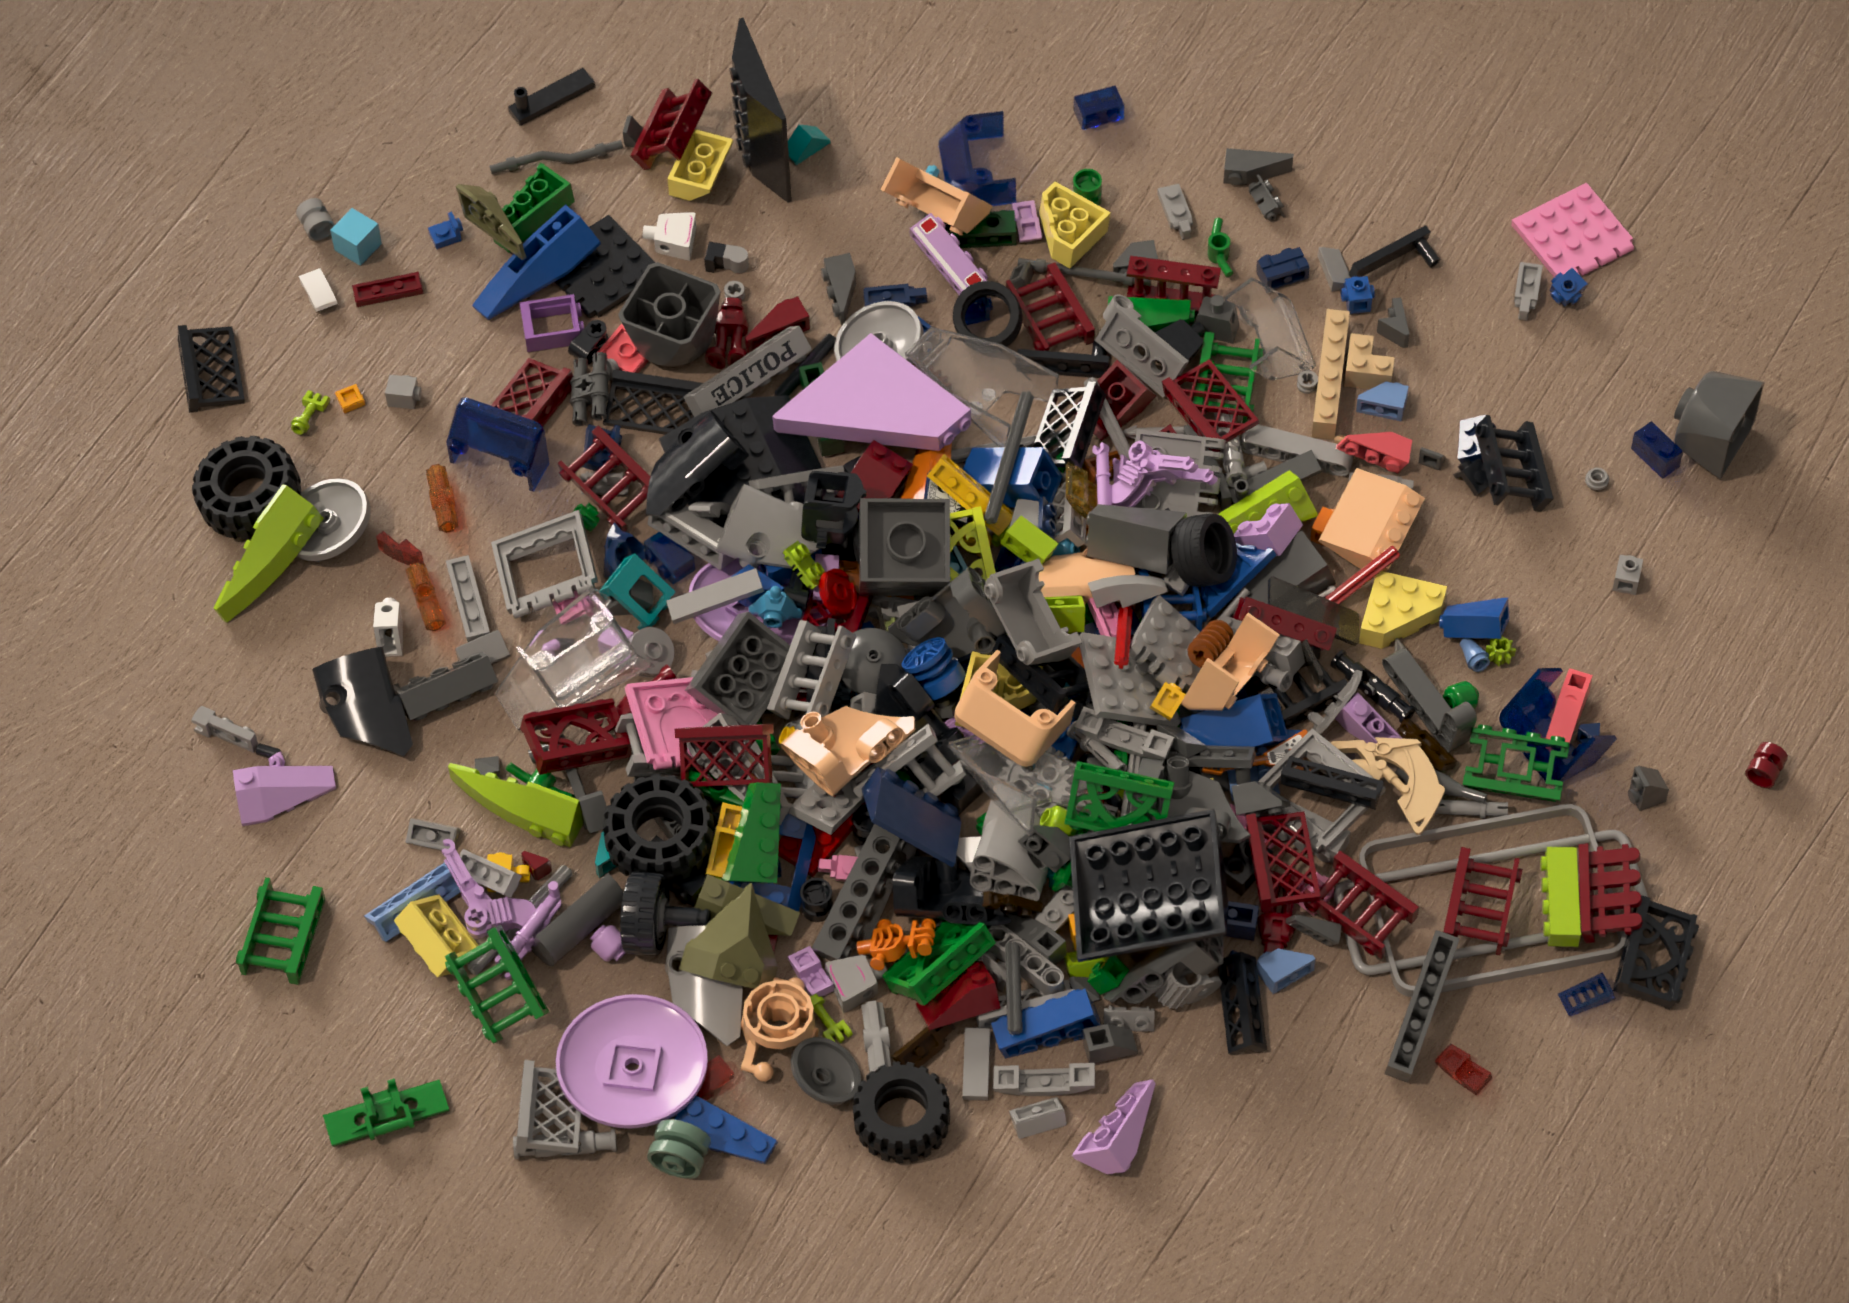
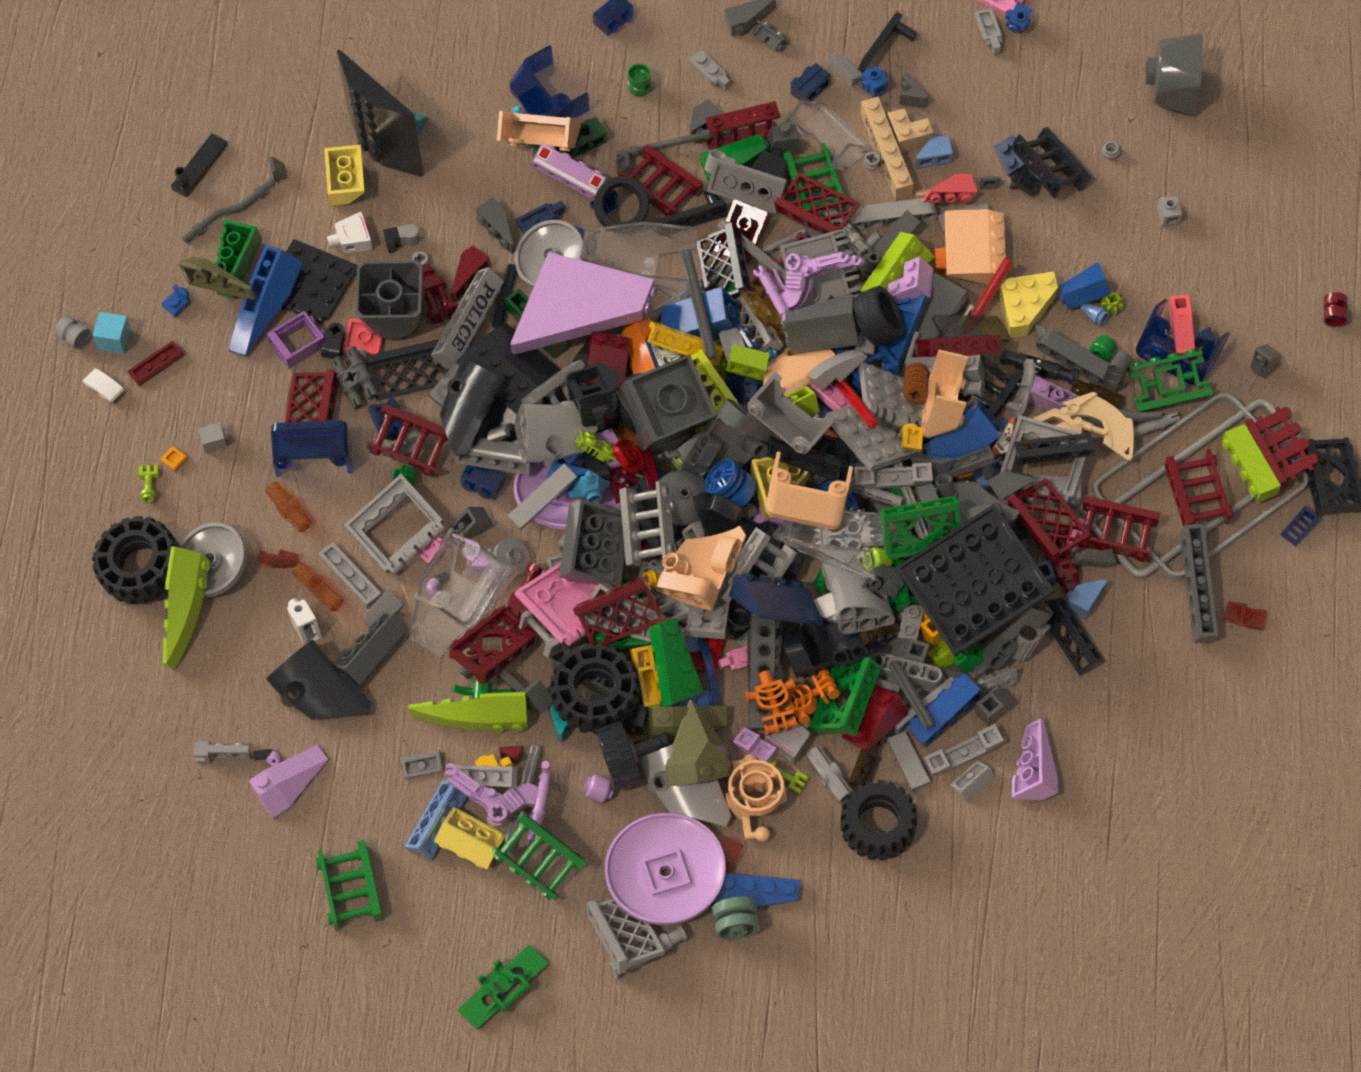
camera: 25 degrees left, 5 degrees up
black fence [177,325,245,413] -> none
dark grey slope [475,756,501,779] -> none
dark grey brick [532,873,624,966] -> none
teal window [598,553,676,630] -> none
dark blue hair [604,522,646,578] -> none
dark red fence [630,79,712,170] -> none
dark grey dish [791,1037,861,1105] -> none
black wheel [800,878,833,922] -> none
lavender slope [1012,200,1042,242] -> none
light yellow brick [1039,182,1111,268] -> none
green piece [1207,218,1234,278] -> none
clear blue brick [1631,421,1683,479] -> none
none -> orange piece [745,670,798,736]

